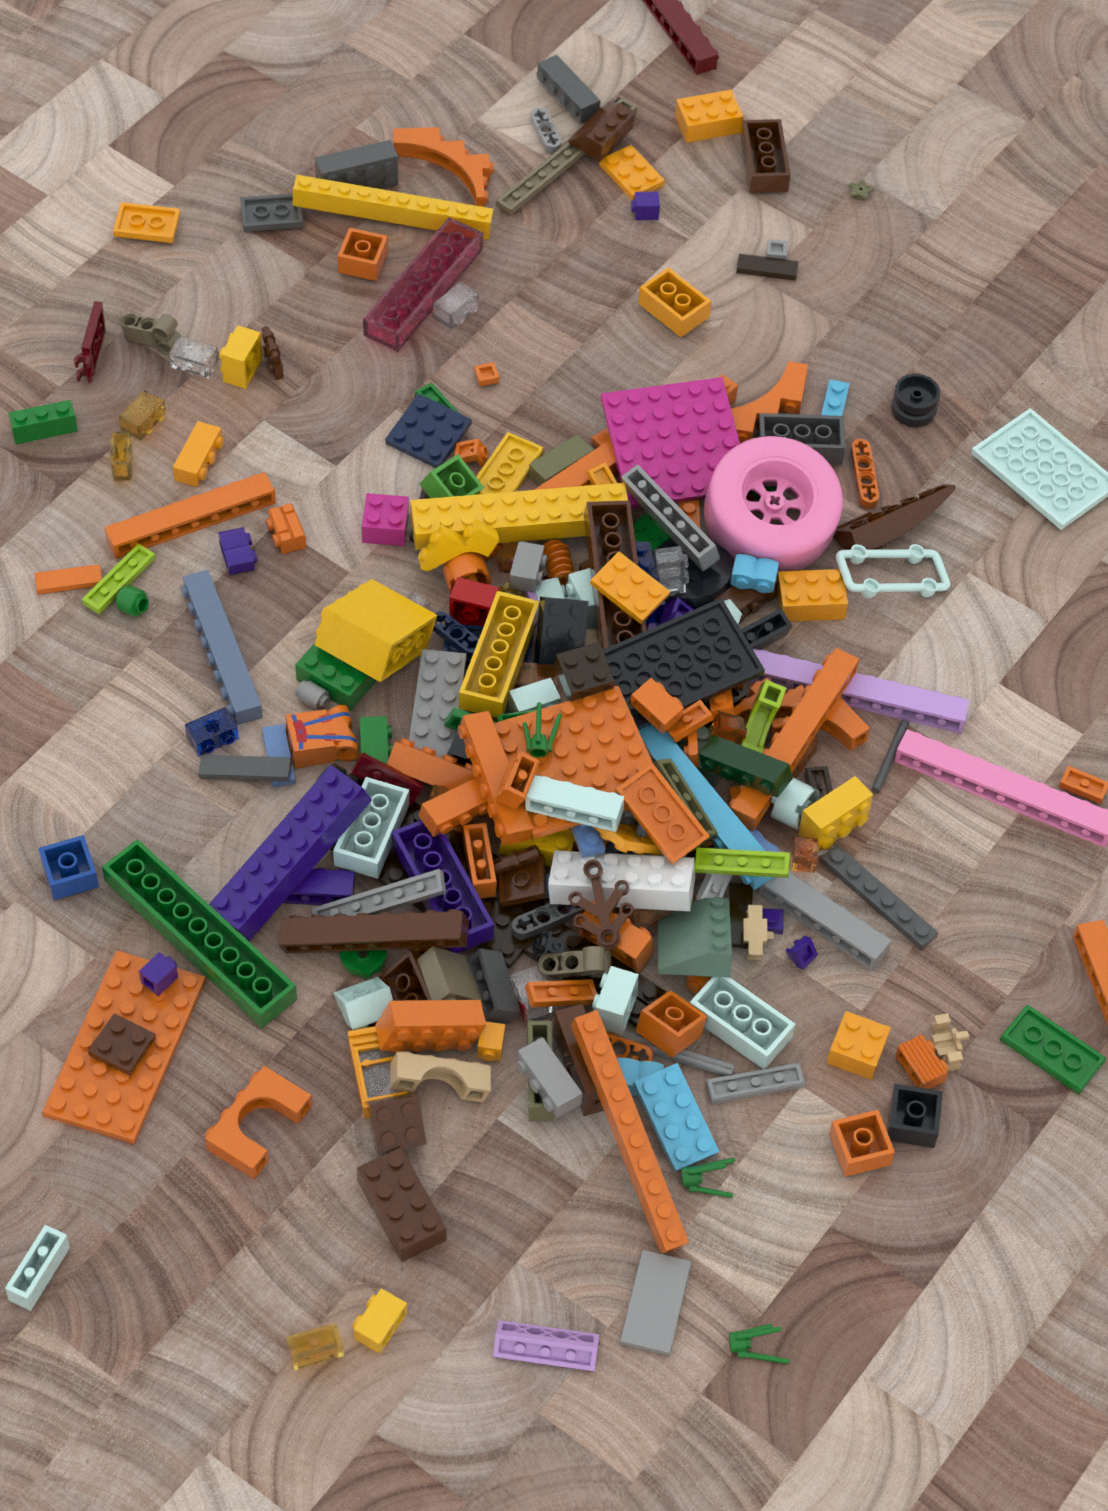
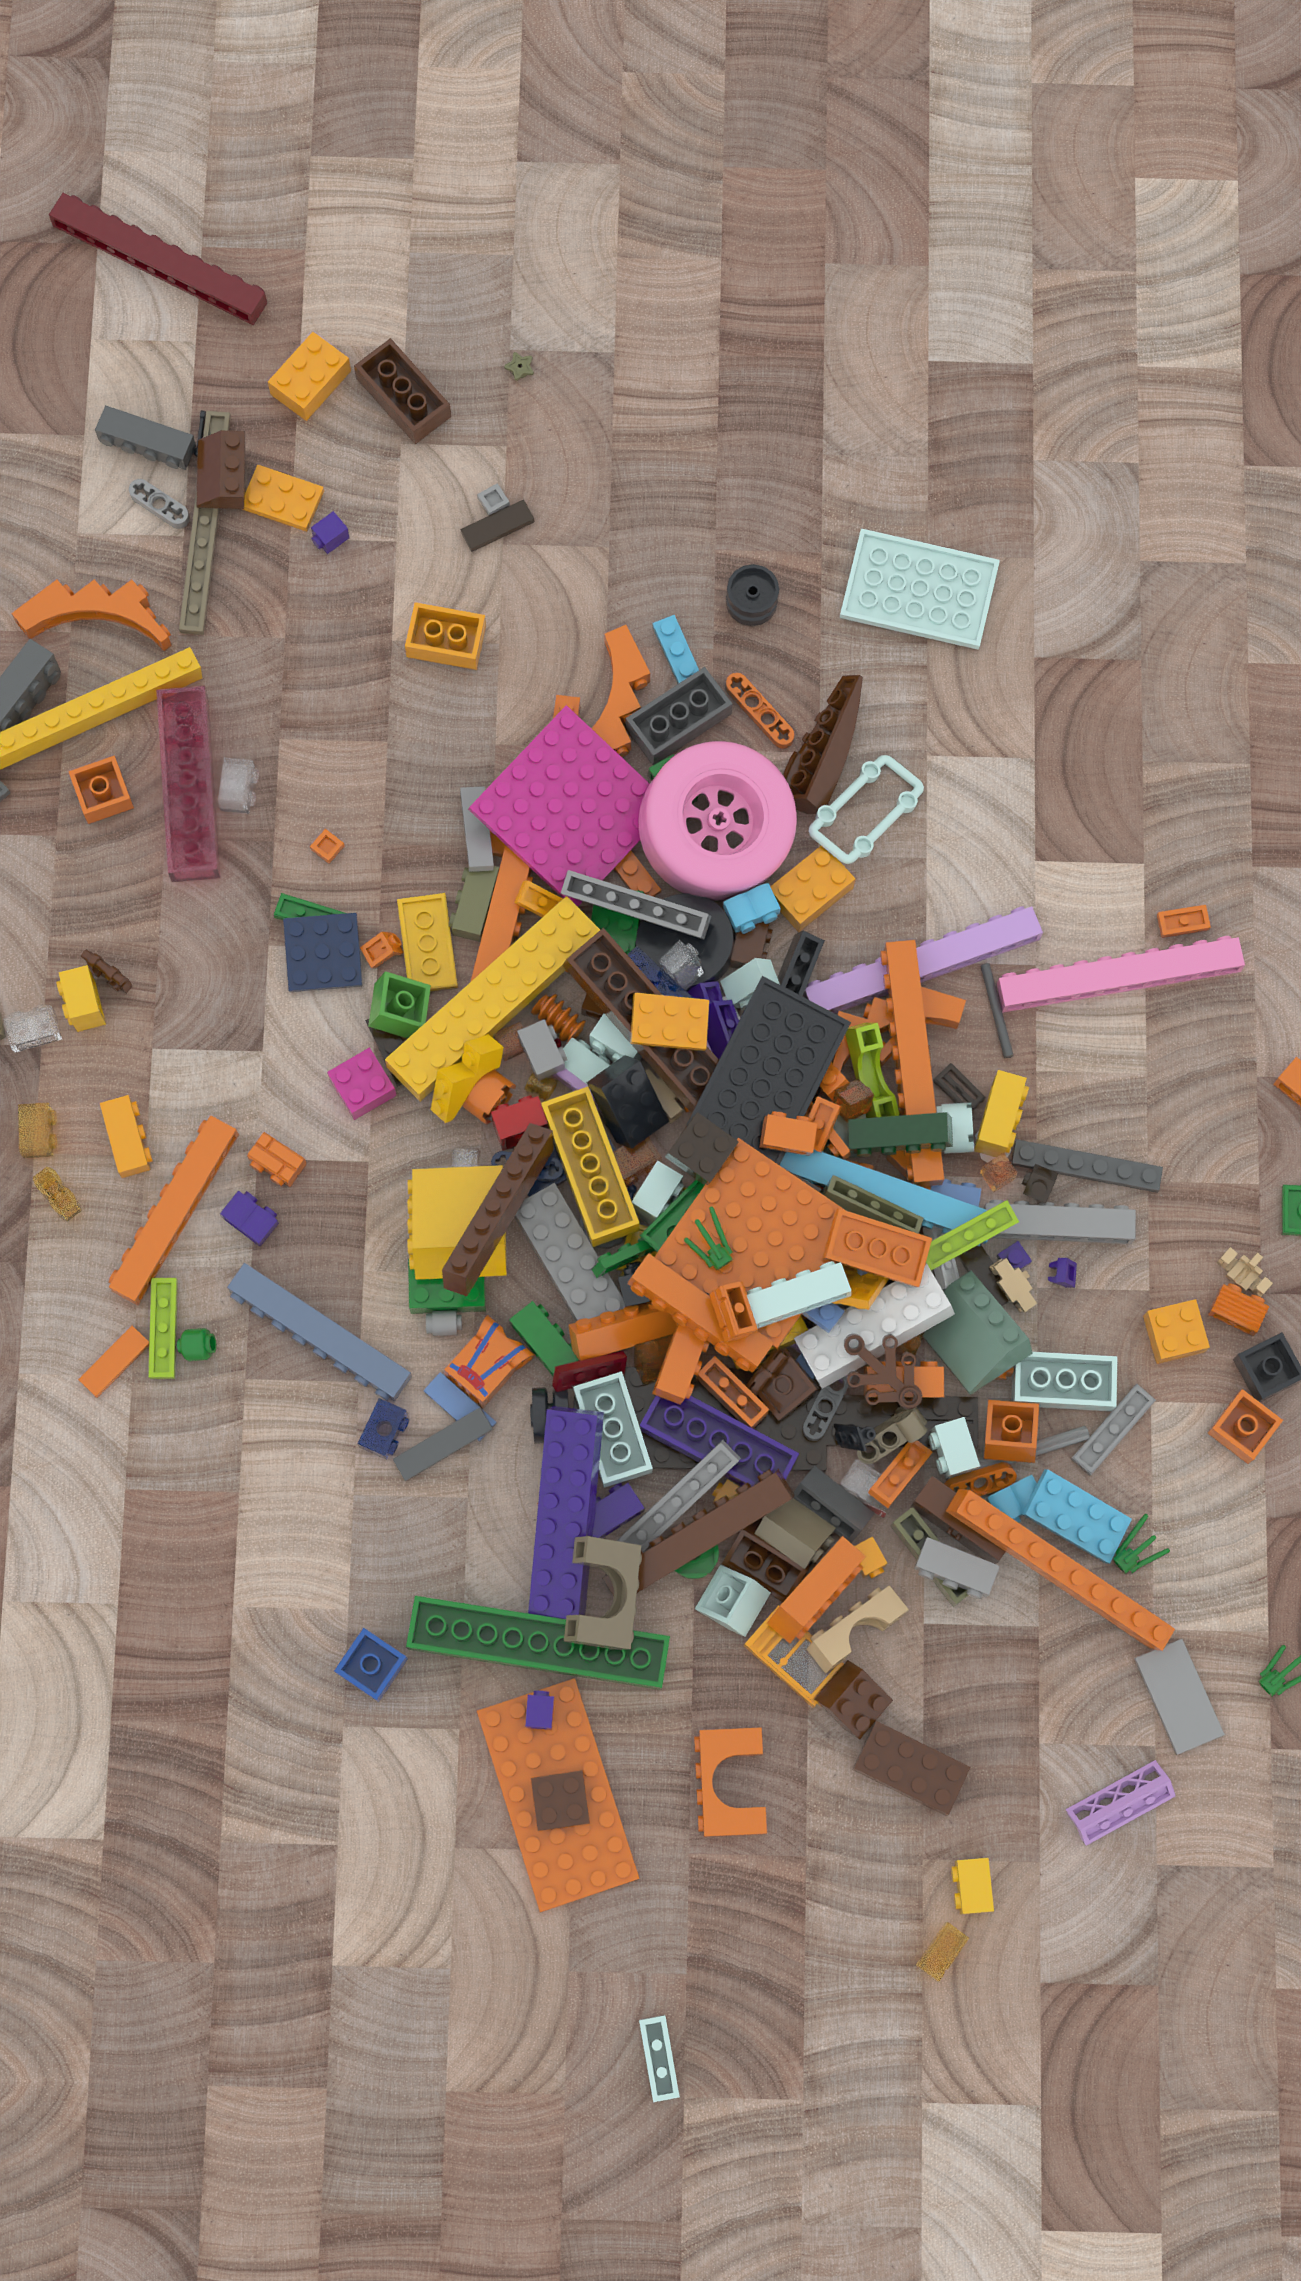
camera: 35 degrees left, 20 degrees up
none -> reddish brown brick [442,1123,554,1296]
none -> light grey tile [460,786,494,872]
none -> dark tan arch [564,1536,642,1650]
none -> dark brown brick [1021,1164,1058,1203]

